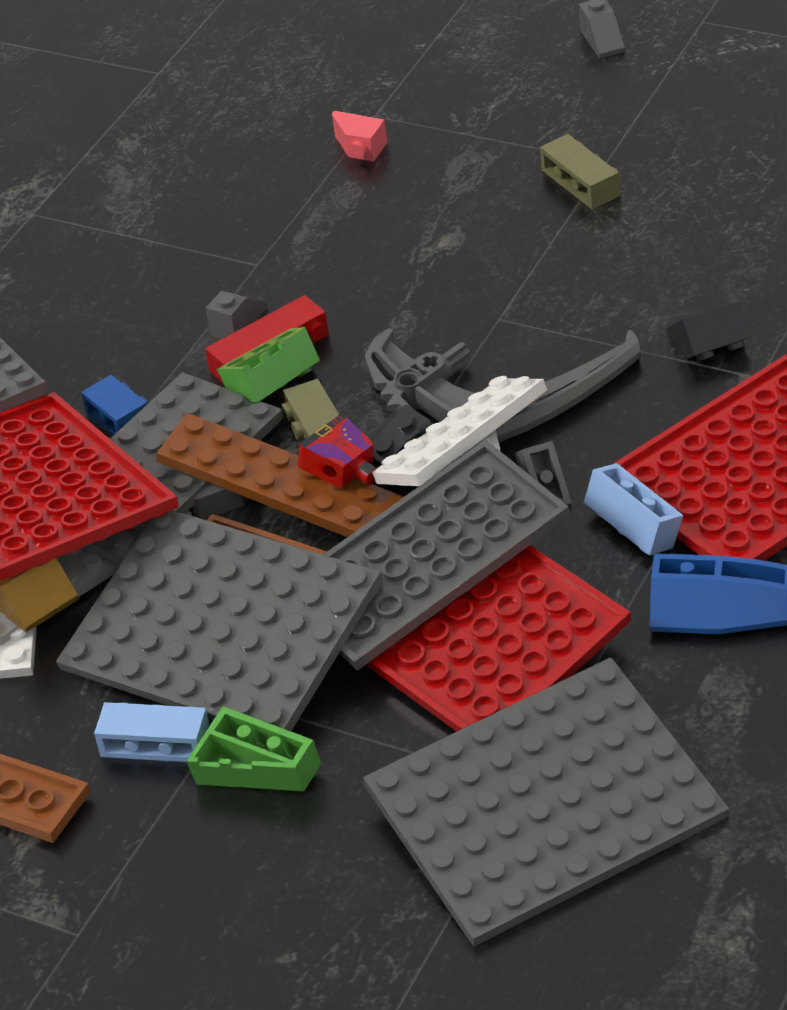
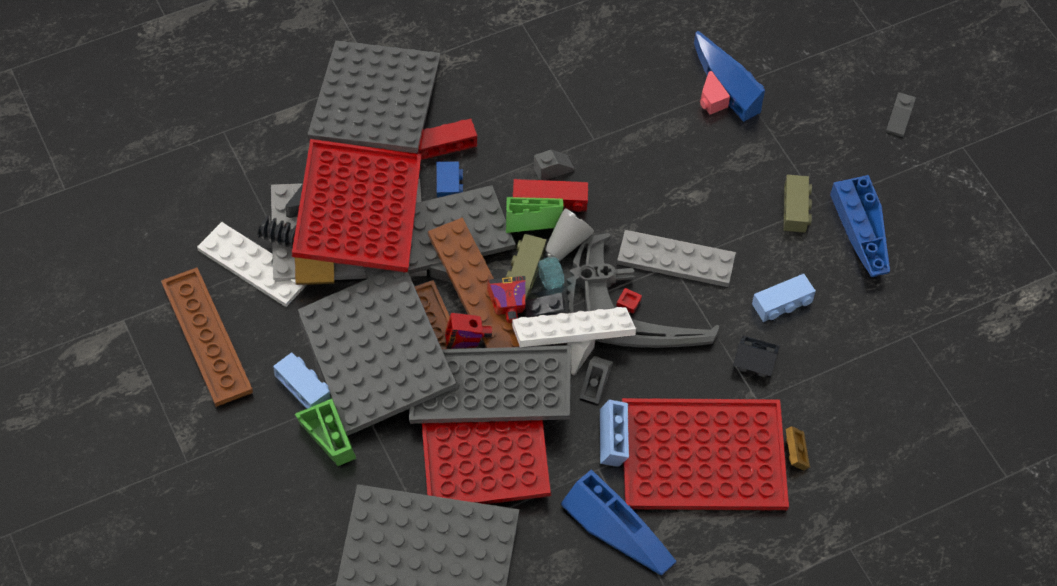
camera: 30 degrees right, 15 degrees up
none -> red brick [408,119,477,160]
none -> red torso [445,313,492,349]
none -> clear light blue gear [538,257,565,290]
none -> light grey cone [545,208,594,262]
none -> red plate [616,288,642,314]
none -> light grey plate [617,230,736,287]
none -> blue wedge [694,31,765,122]
none -> light blue brick [752,274,815,322]
none -> blue wedge [830,175,890,277]

